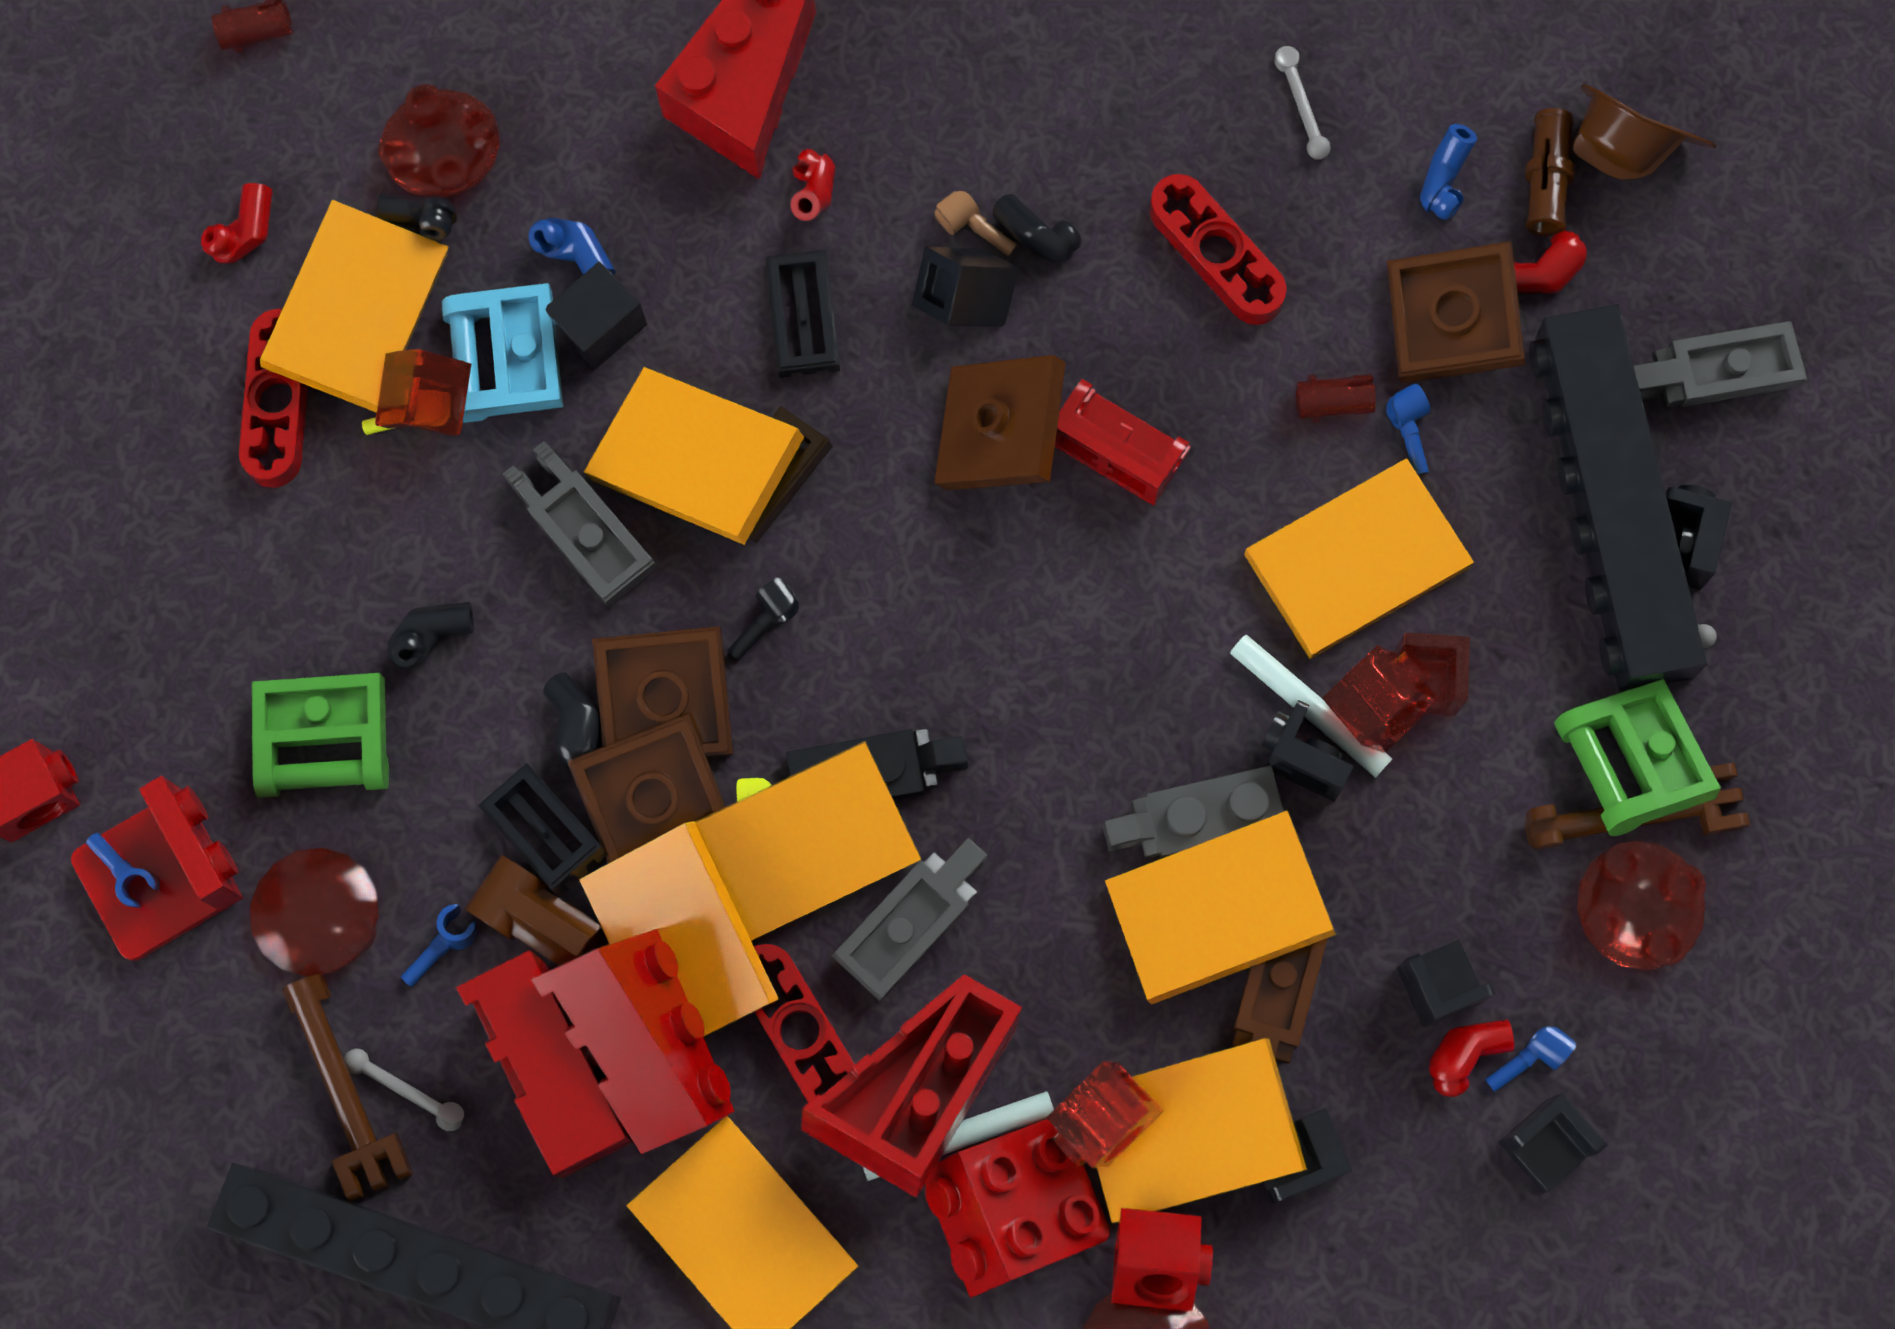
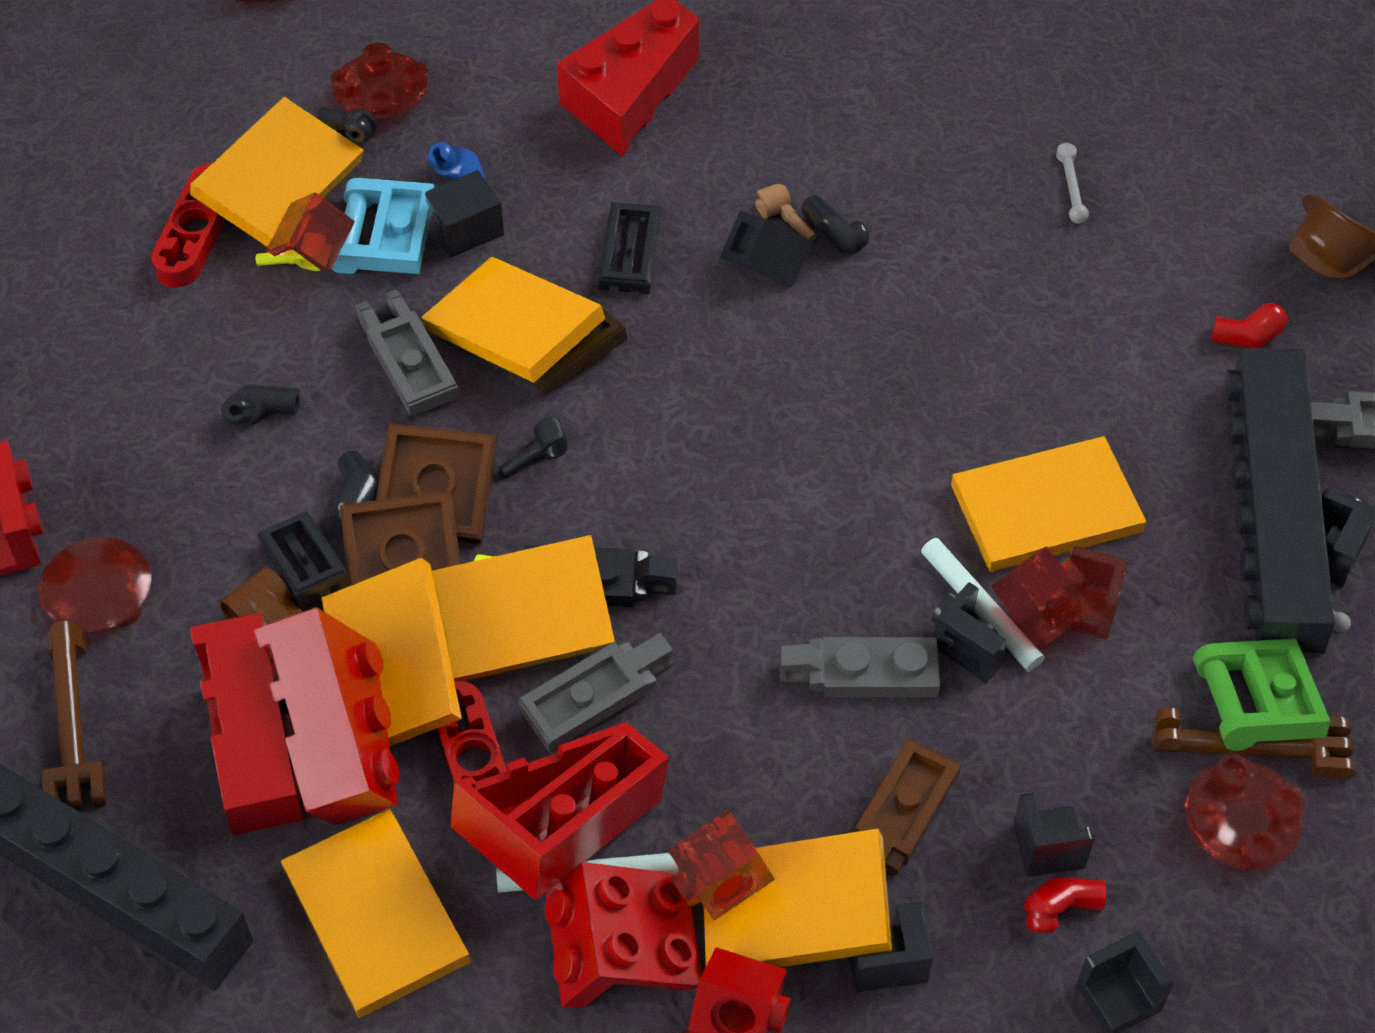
camera: 10 degrees right, 20 degrees down
red arm [201,183,273,263] -> none
bright green plate [252,673,389,798] -> none
light grey hinge [343,1049,464,1131] -> none
blue hand [400,904,478,987] -> none
red arm [790,149,836,221] -> none
reddish brown plate [934,355,1066,490] -> none
red hinge [1055,379,1191,506] -> none
light orange tile [1105,811,1336,1005] -> none
red beam [1150,174,1286,325] -> none
clear red pin [1295,373,1376,424] -> none
blue hand [1386,384,1431,475] -> none
reddish brown plate [1387,241,1526,383] -> none
blue arm [1420,124,1477,220] -> none
blue hand [1485,1026,1576,1093] -> none
reddish brown pin [1525,108,1575,236] -> none

